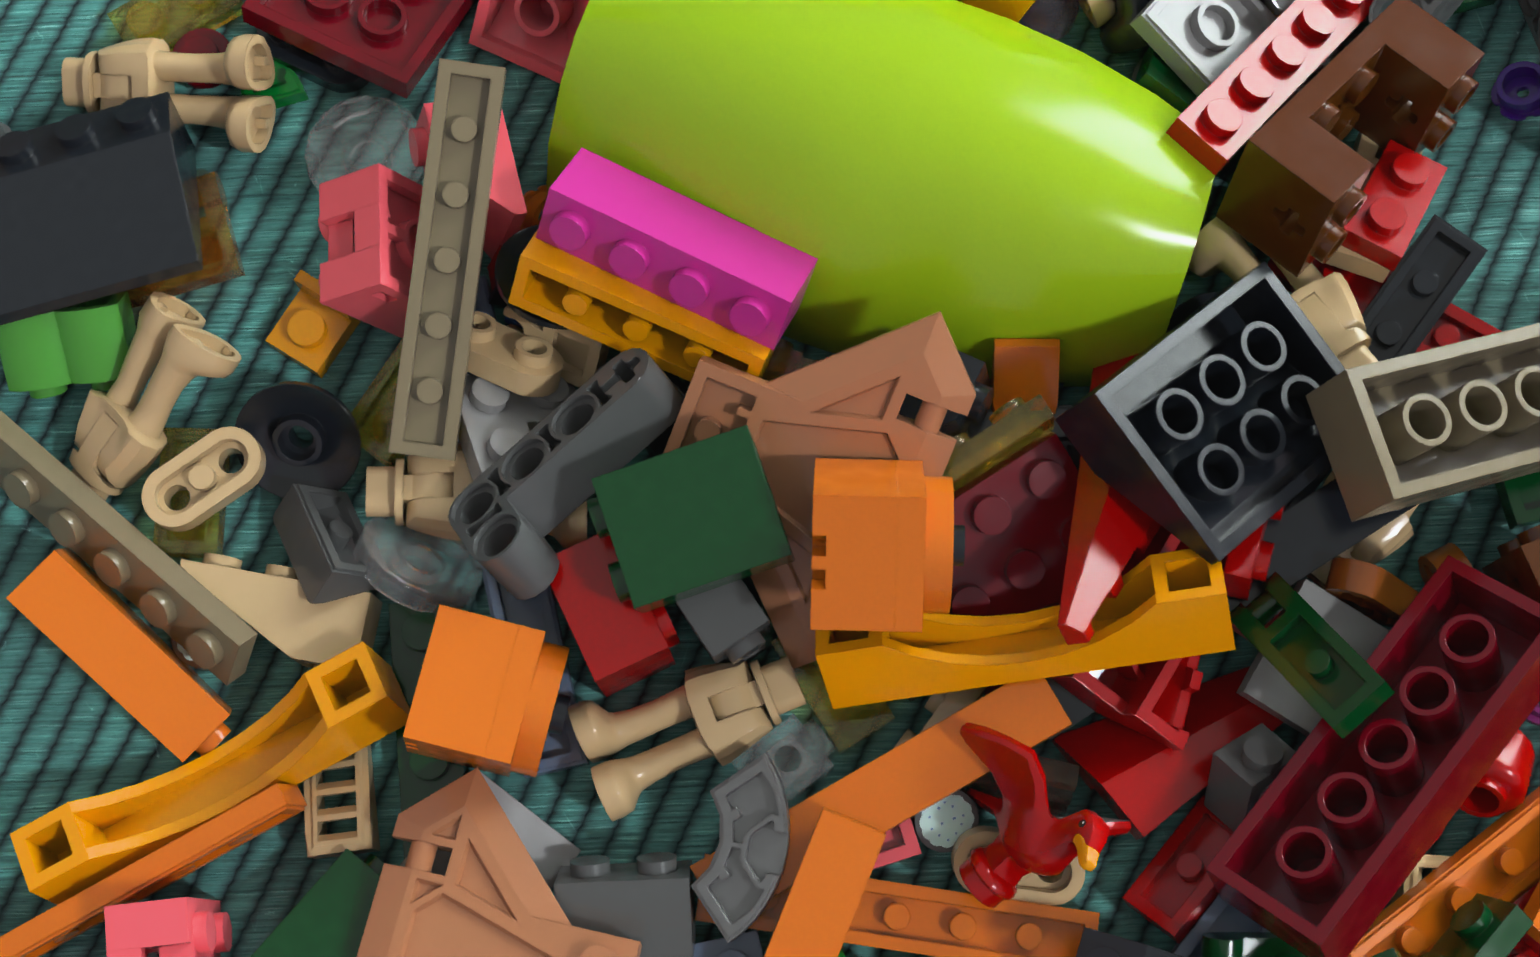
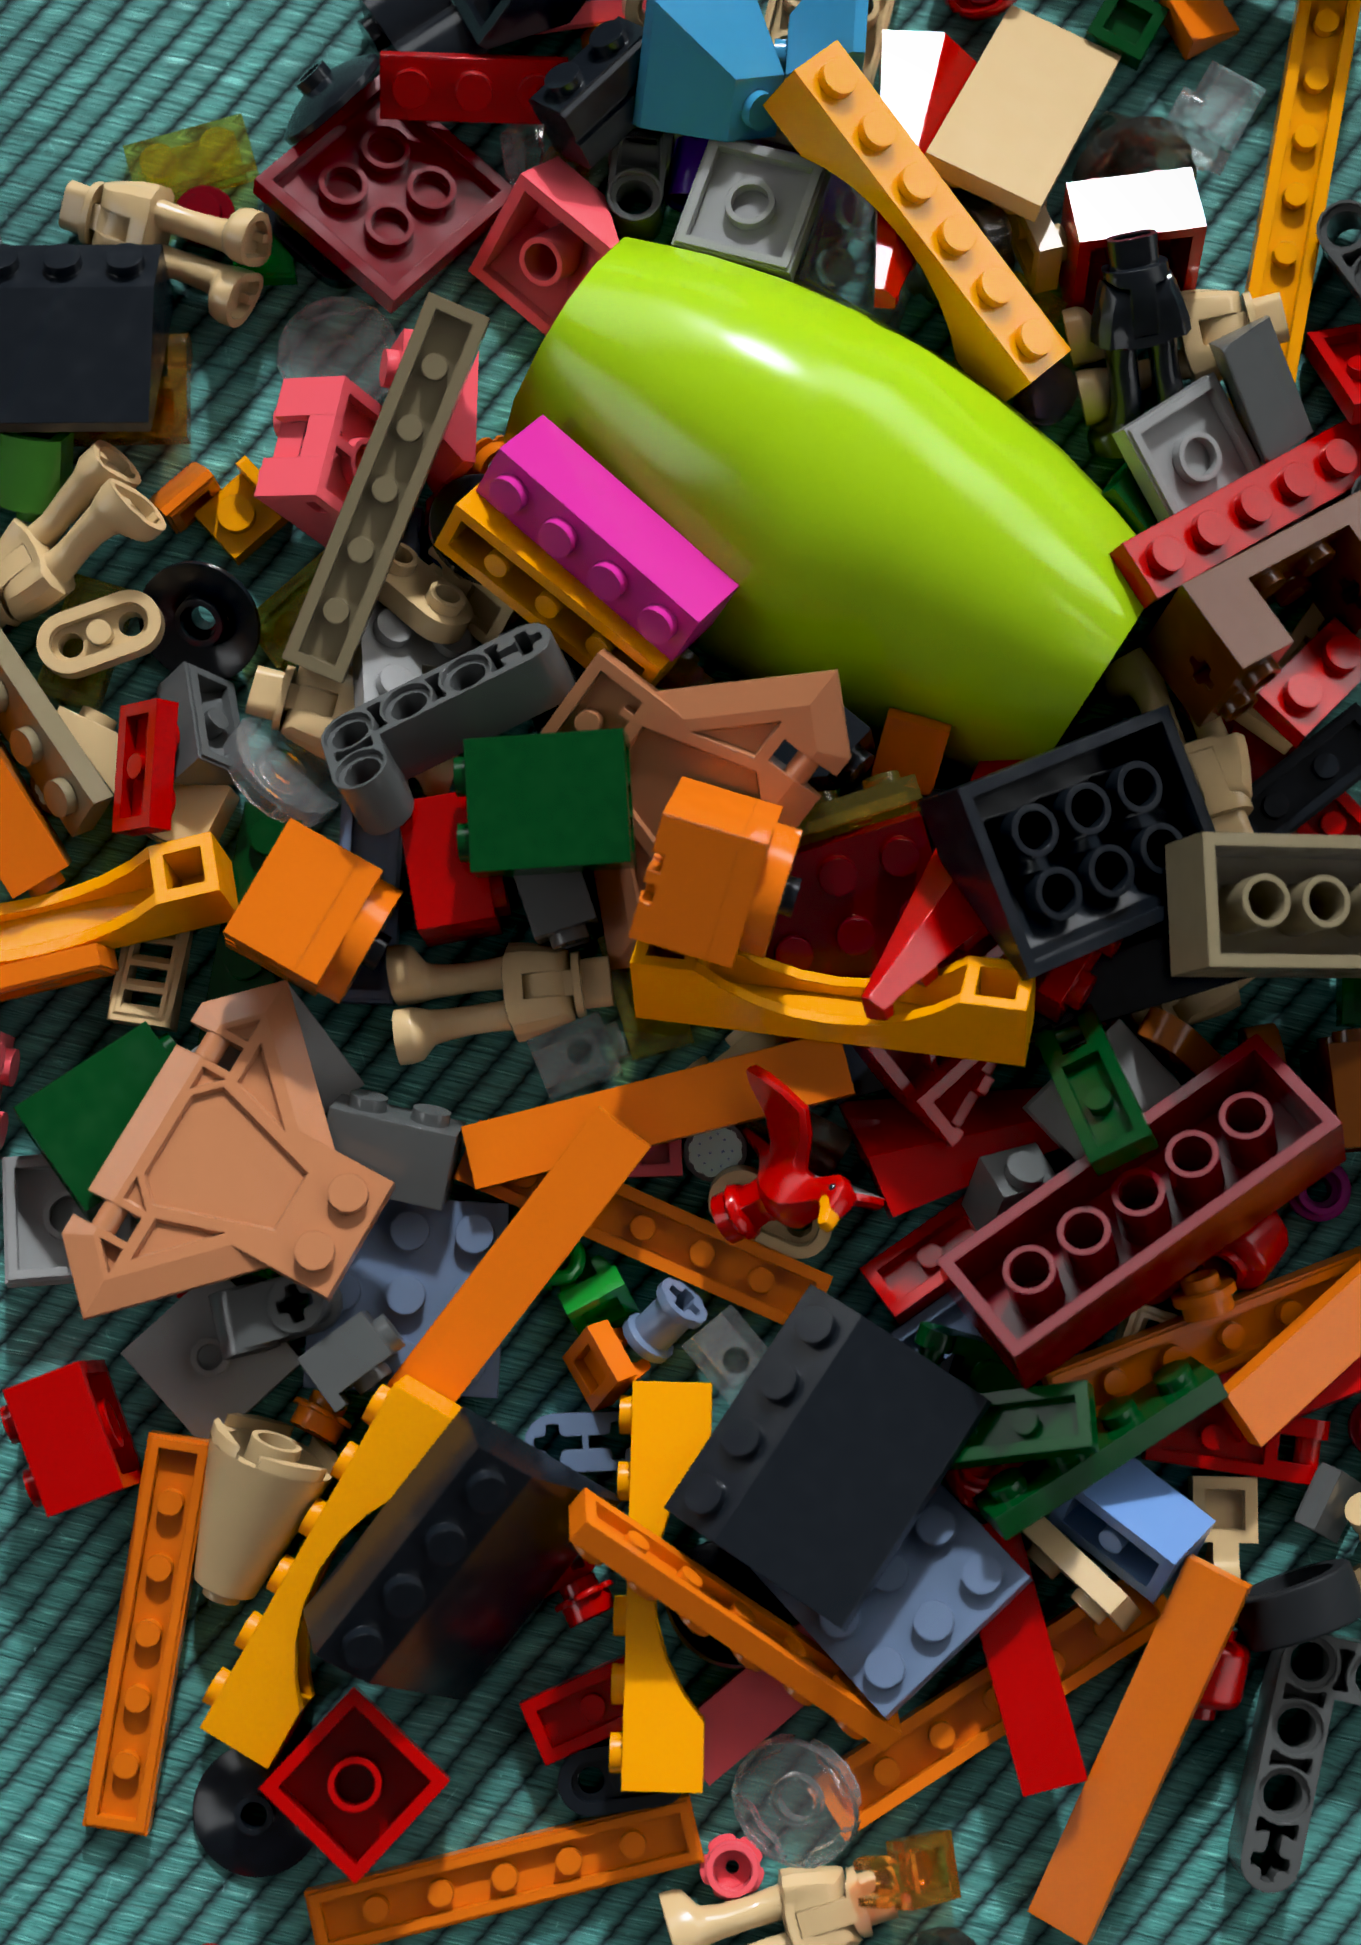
camera: 10 degrees right, 5 degrees up
flat silver tile [691,753,790,943] -> none
none -> red plate [112,698,180,836]
none -> orange slope [149,462,221,534]
none -> orange plate [1170,1269,1237,1323]

